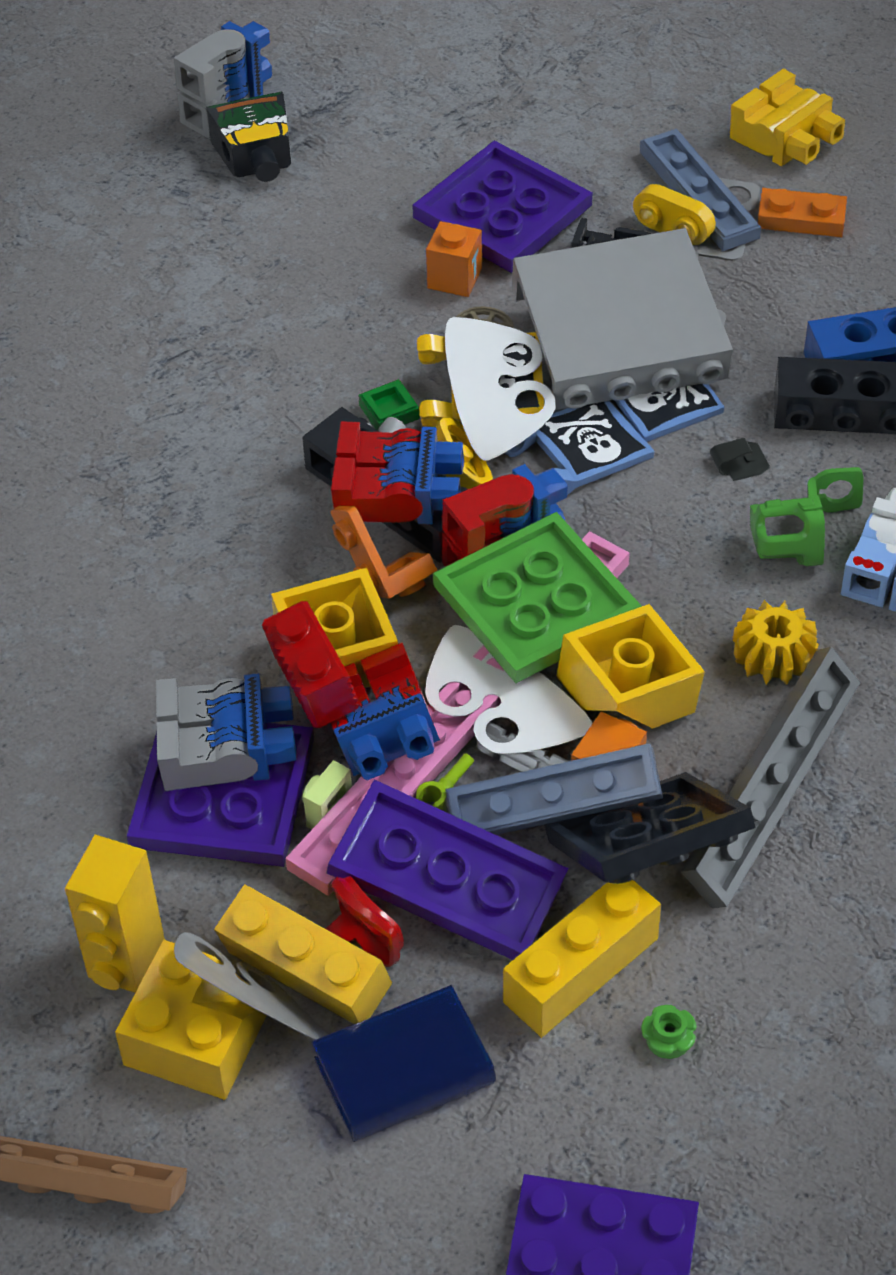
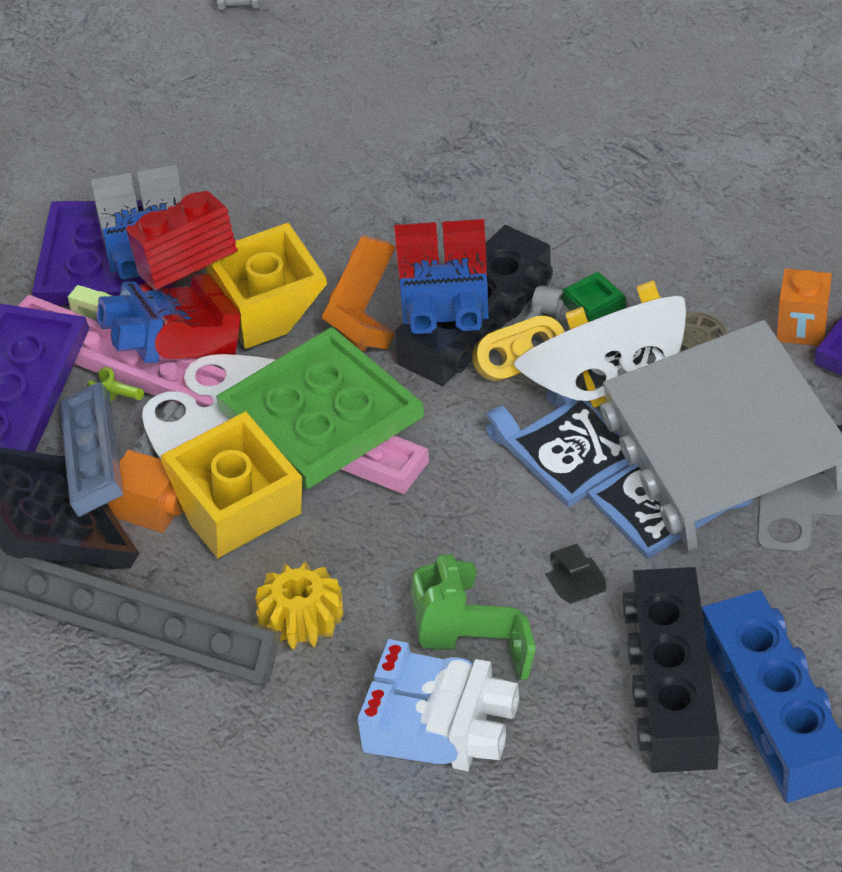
camera: 85 degrees right, 5 degrees down
red hips [442,464,568,567] -> none

